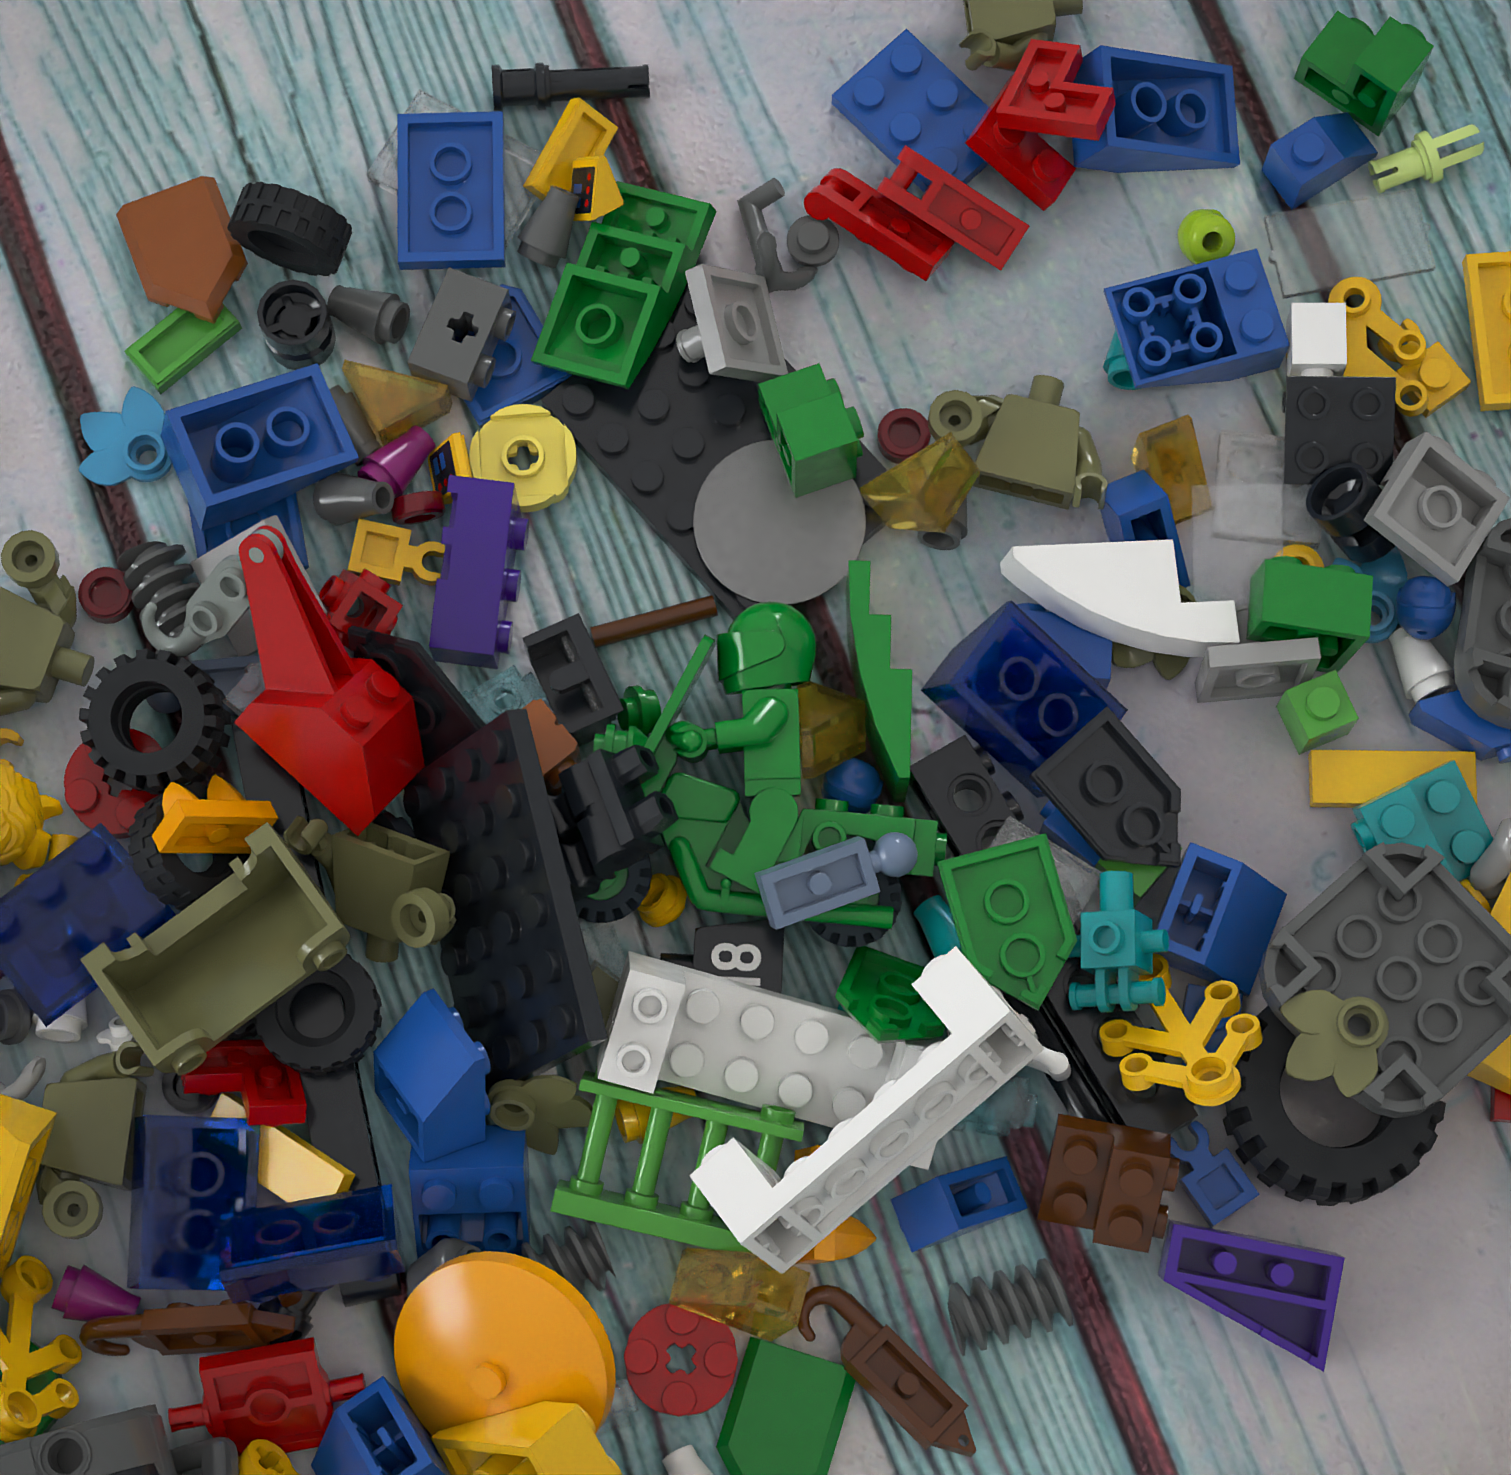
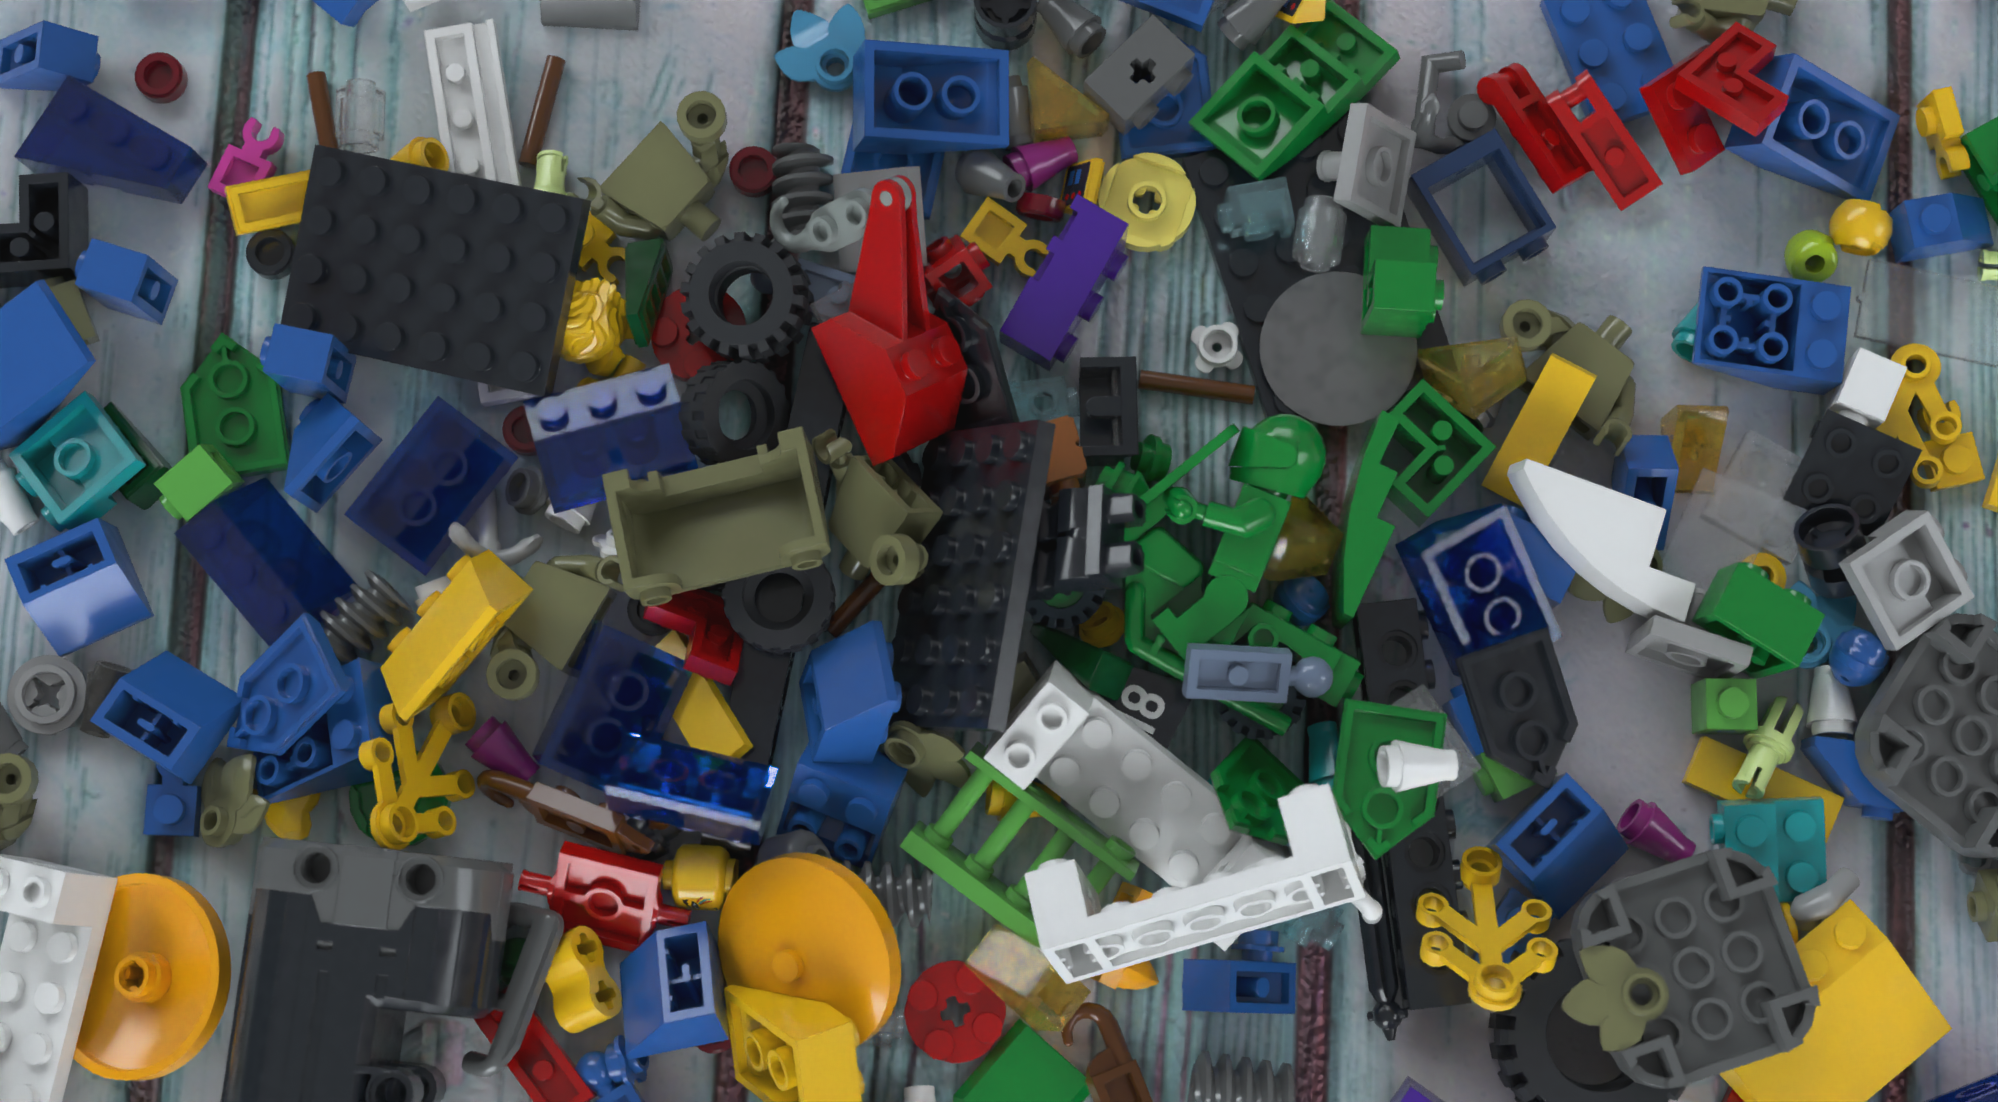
camera: 25 degrees right, 5 degrees up
light orange tile [152,774,278,854] -> none
dark red tile [877,408,931,465] -> none
reddish brown plate [1037,1113,1180,1253] -> none
teal piece [1068,871,1169,1013] -> none
blue plate [1170,1120,1260,1228] -> none
none -> dark green slope [625,238,673,348]
none -> yellow head [663,843,739,911]
none -> reddish brown piece [827,572,886,638]
none -> dark green slope [1030,623,1134,700]
none -> white plate [1191,322,1243,374]
none -> clear light blue brick [1217,177,1295,241]
none -> blue plate [1231,929,1285,962]
none -> clear brick [1292,195,1347,273]
none -> white cone [1377,740,1458,792]
none -> green brick [1387,379,1496,528]
none -> dark blue window [1406,128,1557,287]
none -> yellow tile [1481,353,1597,508]
none -> magenta cone [1617,799,1696,863]
none -> yellowish green arm [1732,696,1804,799]
none -> yellow piece [1829,199,1893,256]
none -> yellow plate [1915,86,1970,180]

